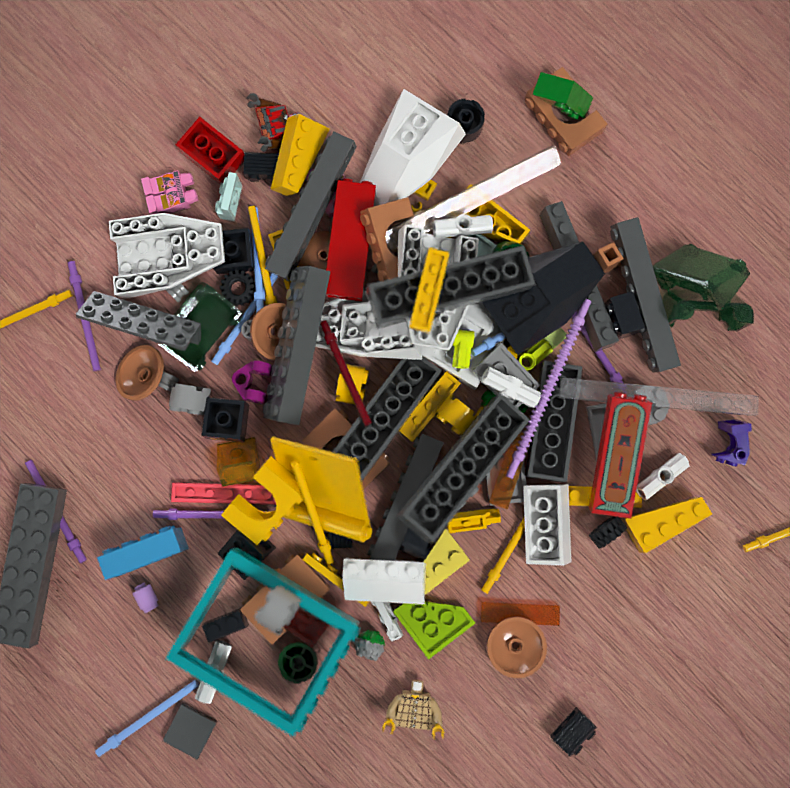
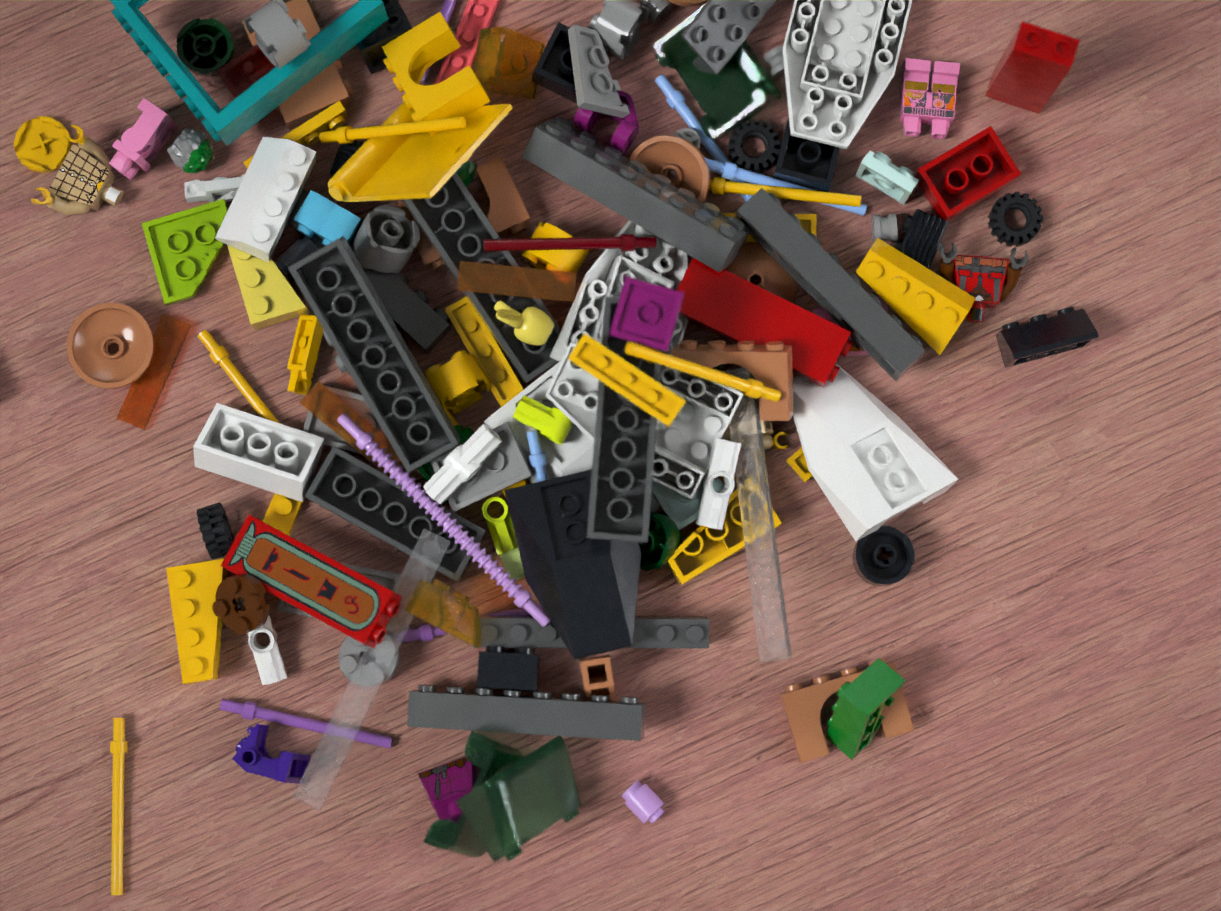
camera: 110 degrees right, 0 degrees up
none -> yellow tile [14,116,72,174]
none -> bright pink hips [109,98,178,181]
none -> reddish brown plate [212,574,270,635]
none -> medium lavender bar [220,698,393,749]
none -> medium azure brick [293,190,363,246]
none -> light grey brick [354,205,420,273]
none -> clear yellow slope [405,579,482,648]
none -> magenta torso [418,755,480,825]
none -> clear orange tile [457,261,577,302]
none -> light yellow piece [494,300,554,346]
none -> light grey wing [568,24,630,118]
none -> magenta plate [609,276,685,352]
none -> lavender brick [622,780,665,824]
none -> yellow bar [625,342,781,402]
none -> light grey wheel [871,213,898,243]
none -> red brick [985,21,1080,114]
none -> black tyre [988,192,1043,247]
none -> black slope [996,307,1099,368]

